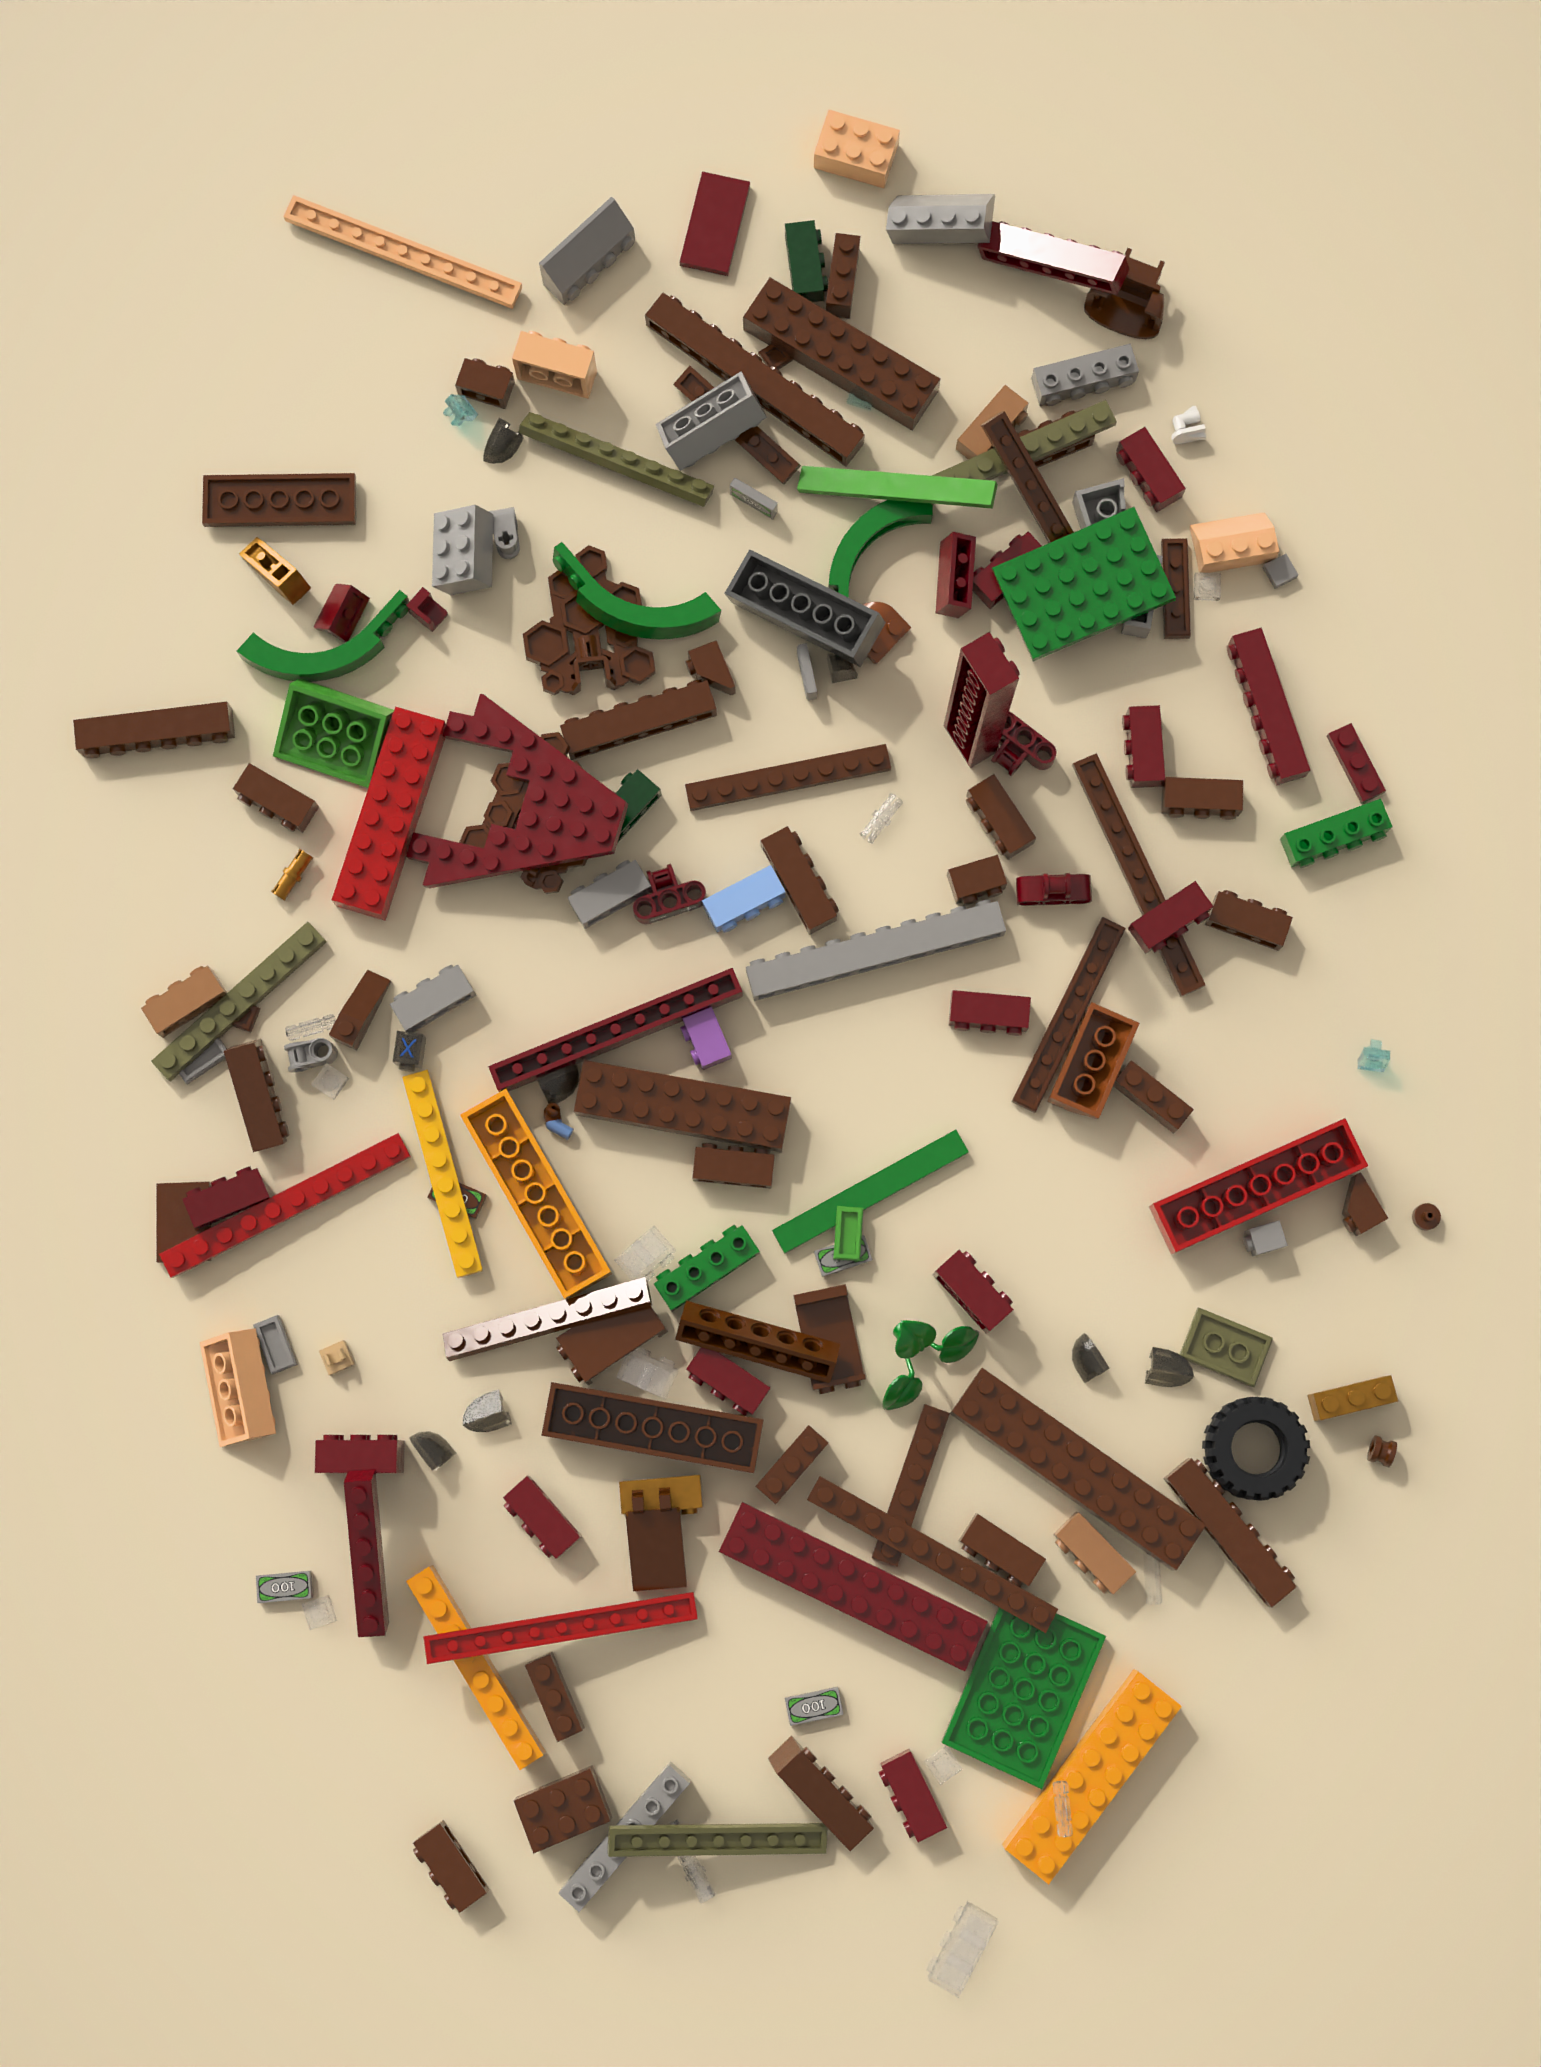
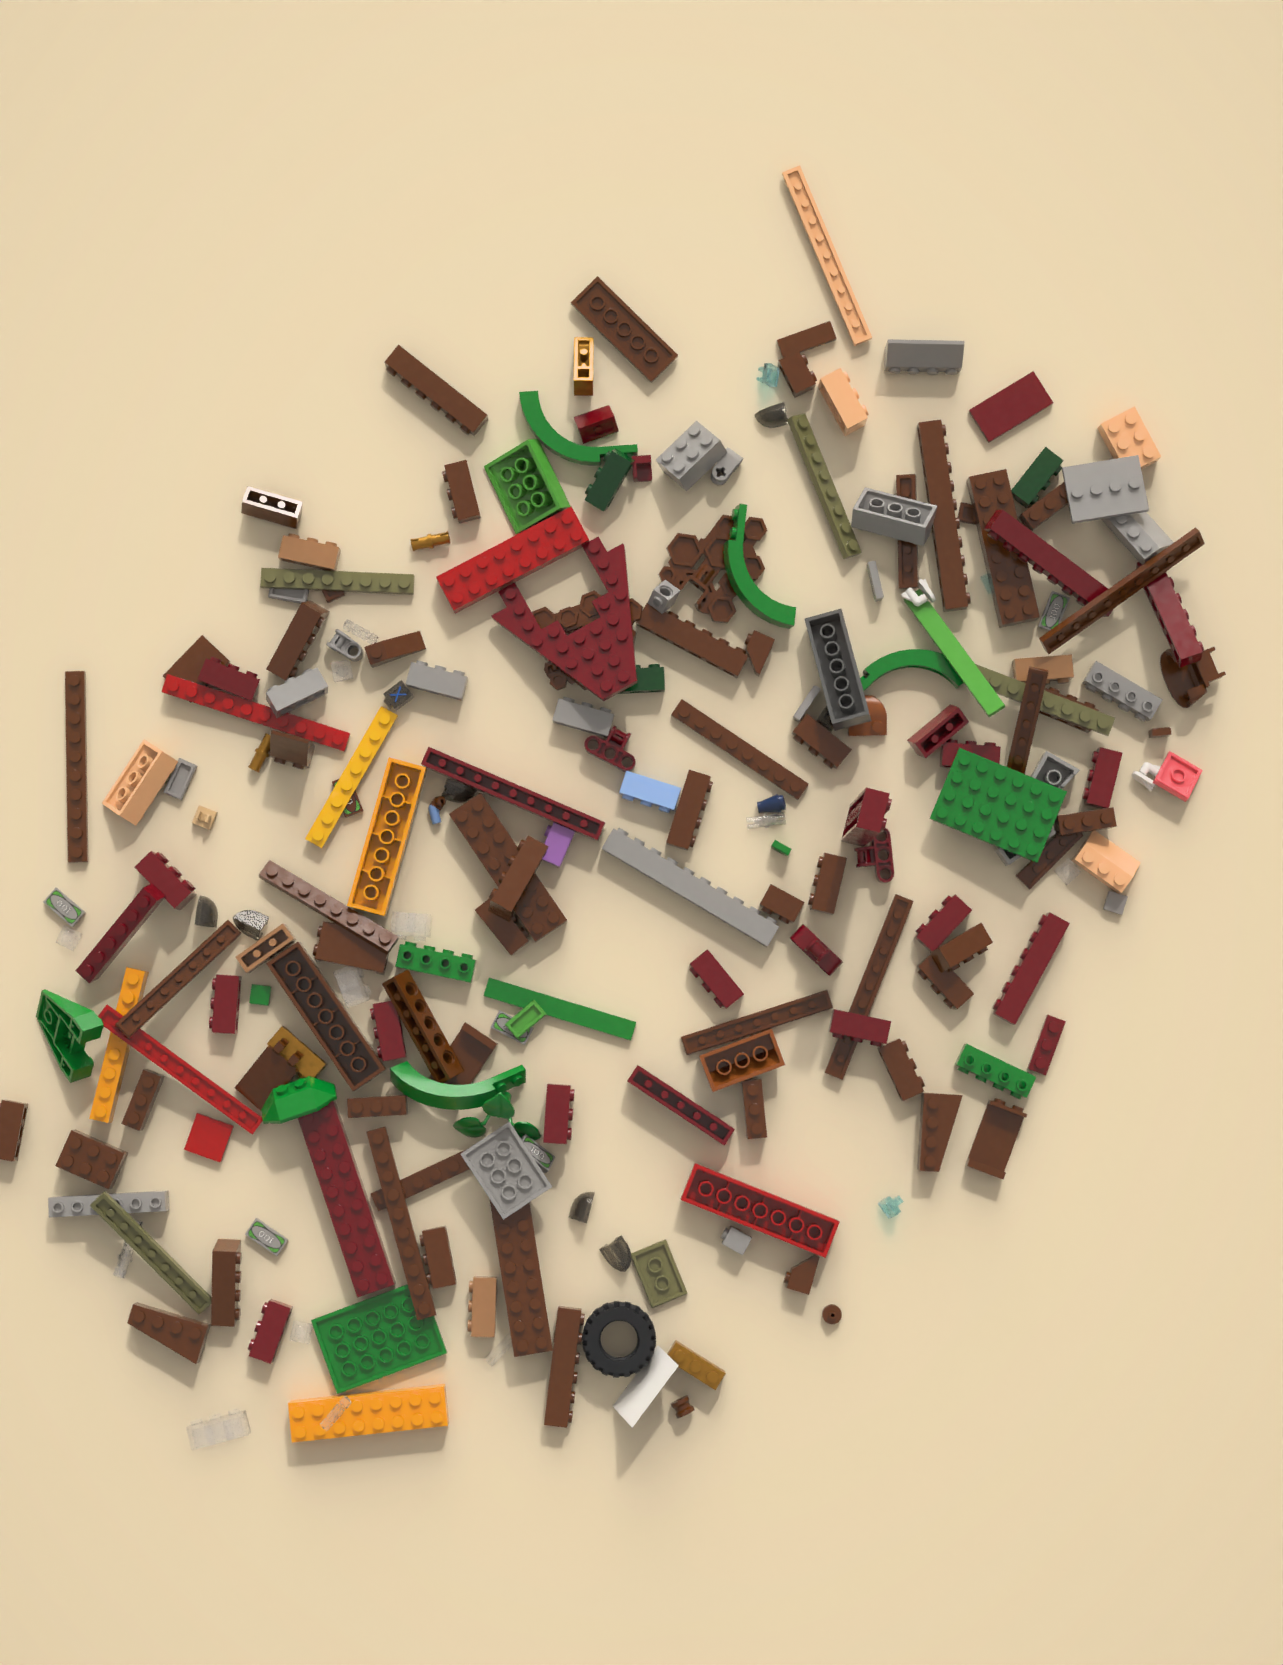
camera: 40 degrees right, 5 degrees up
none -> green wedge [36,989,104,1083]
none -> reddish brown plate [65,671,88,863]
none -> reddish brown tile [115,920,241,1039]
none -> reddish brown wedge [127,1302,211,1364]
none -> red tile [184,1113,234,1162]
none -> medium nougat brick [235,924,296,973]
none -> reddish brown brick [241,486,303,529]
none -> pearl gold pin [248,733,271,772]
none -> green tile [249,984,272,1006]
none -> green wedge [261,1076,337,1124]
none -> light grey brick [266,668,328,718]
none -> reddish brown slope [270,730,315,770]
none -> green arch [390,1061,526,1110]
none -> light grey plate [461,1122,552,1220]
none -> reddish brown wedge [488,835,549,922]
none -> light grey tile [521,1134,555,1173]
none -> dark green brick [585,449,635,512]
none -> white sticker [613,1346,679,1428]
none -> dark red brick [627,1065,735,1145]
none -> light grey brick [648,580,680,614]
none -> dark blue cone [757,794,786,813]
none -> green tile [771,840,792,856]
none -> reddish brown tile [777,321,837,358]
none -> reddish brown brick [792,714,852,769]
none -> white piece [901,579,936,607]
none -> reddish brown wedge [917,1093,963,1172]
none -> reddish brown brick [930,923,993,972]
none -> reddish brown panel [965,1098,1027,1180]
none -> dark red brick [984,510,1113,617]
none -> light grey tile [1038,591,1070,631]
none -> reddish brown plate [1039,527,1205,654]
none -> reddish brown brick [1053,807,1117,837]
none -> light grey plate [1062,455,1149,524]
none -> reddish brown tile [1148,727,1172,738]
none -> coral tile [1152,751,1203,802]

